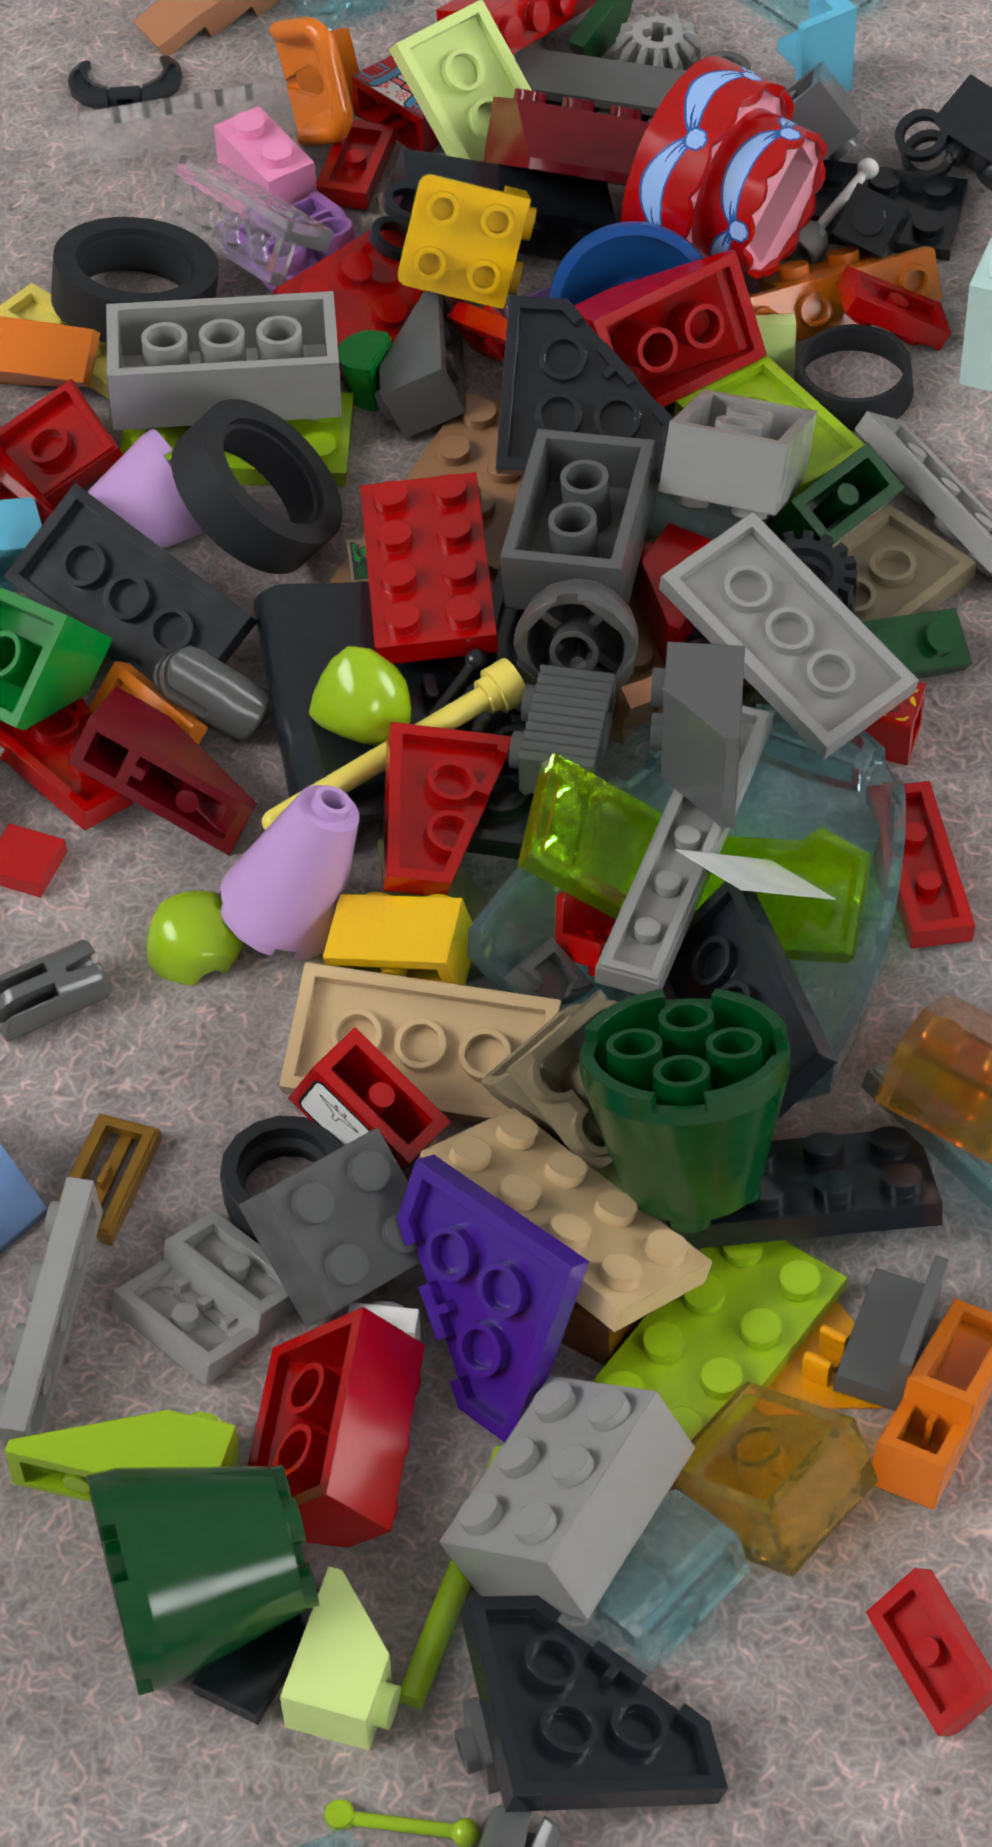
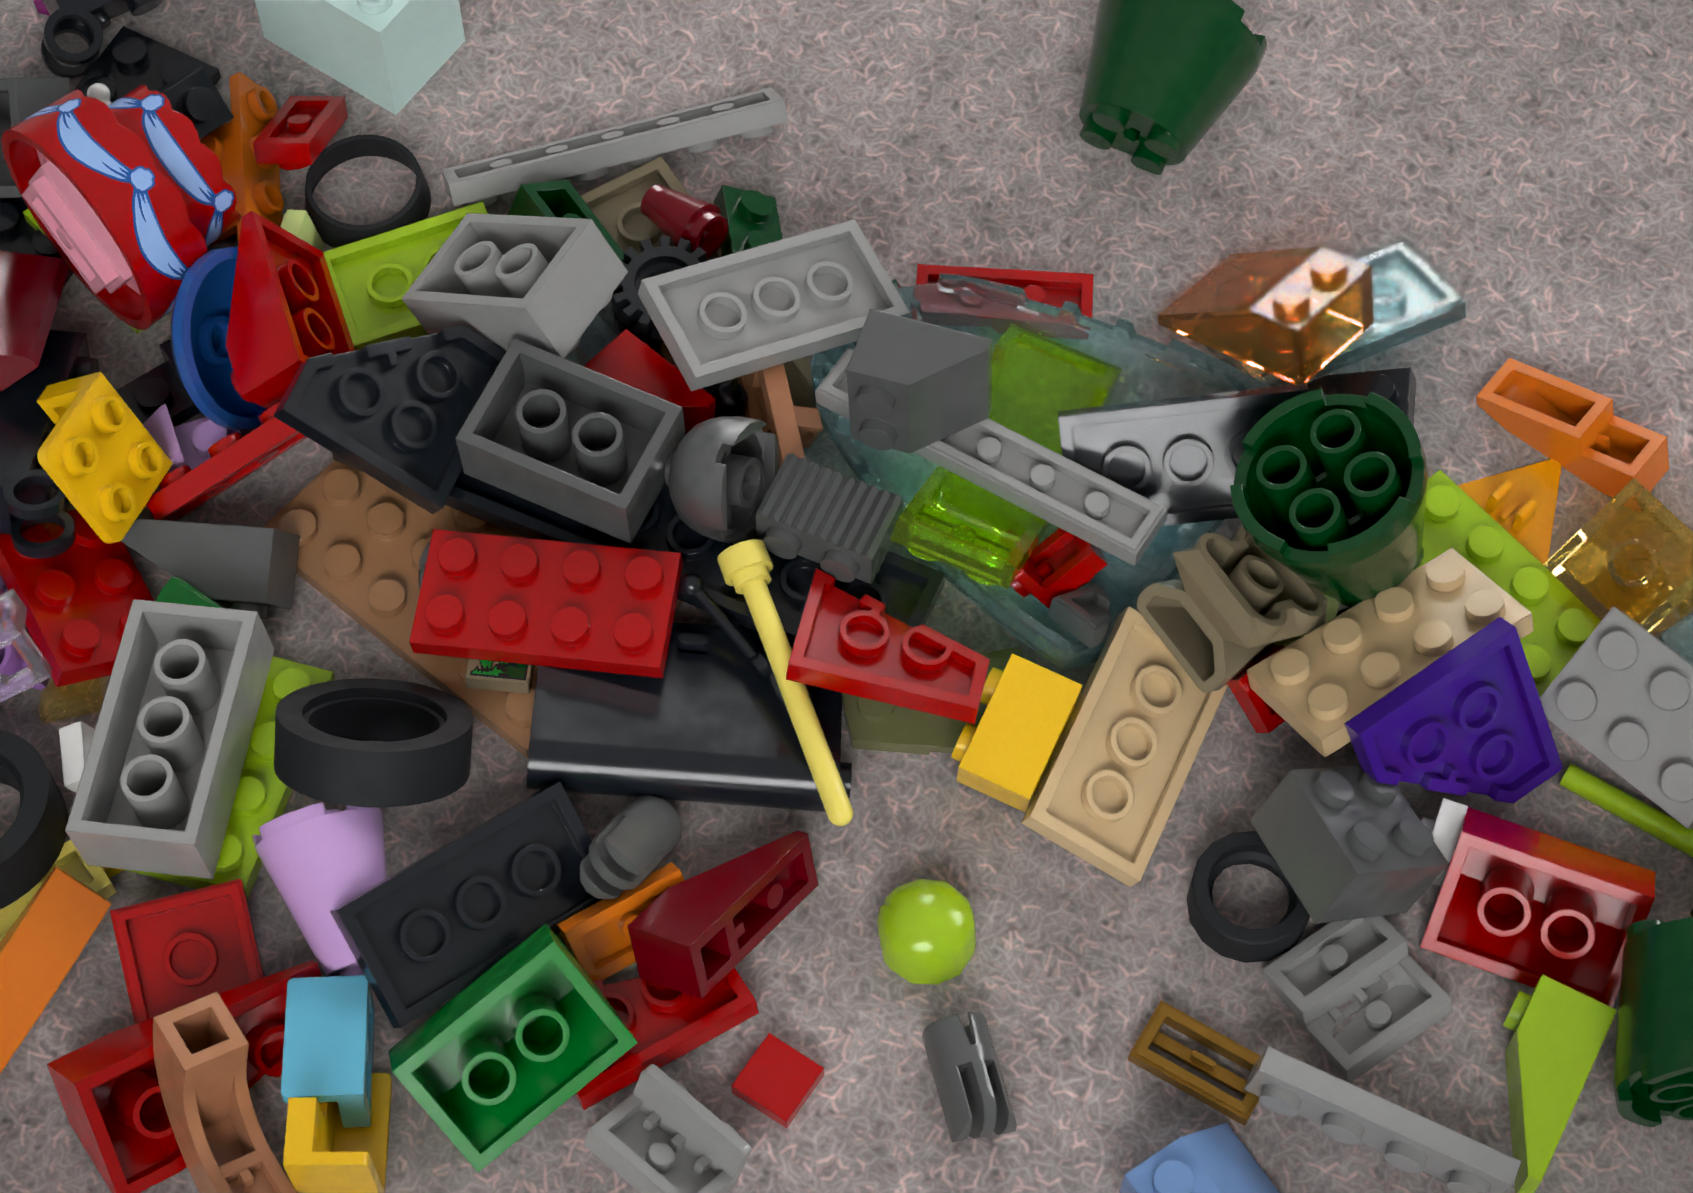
camera: 80 degrees left, 10 degrees up
lavender cone [218,785,360,960] -> none
red brick [288,1027,451,1172] -> none
lime piece [309,646,411,746] -> none
white sticker [675,849,836,900] -> none
dark grey panel [833,1255,949,1411] -> none
none -> dark red cone [640,184,728,258]

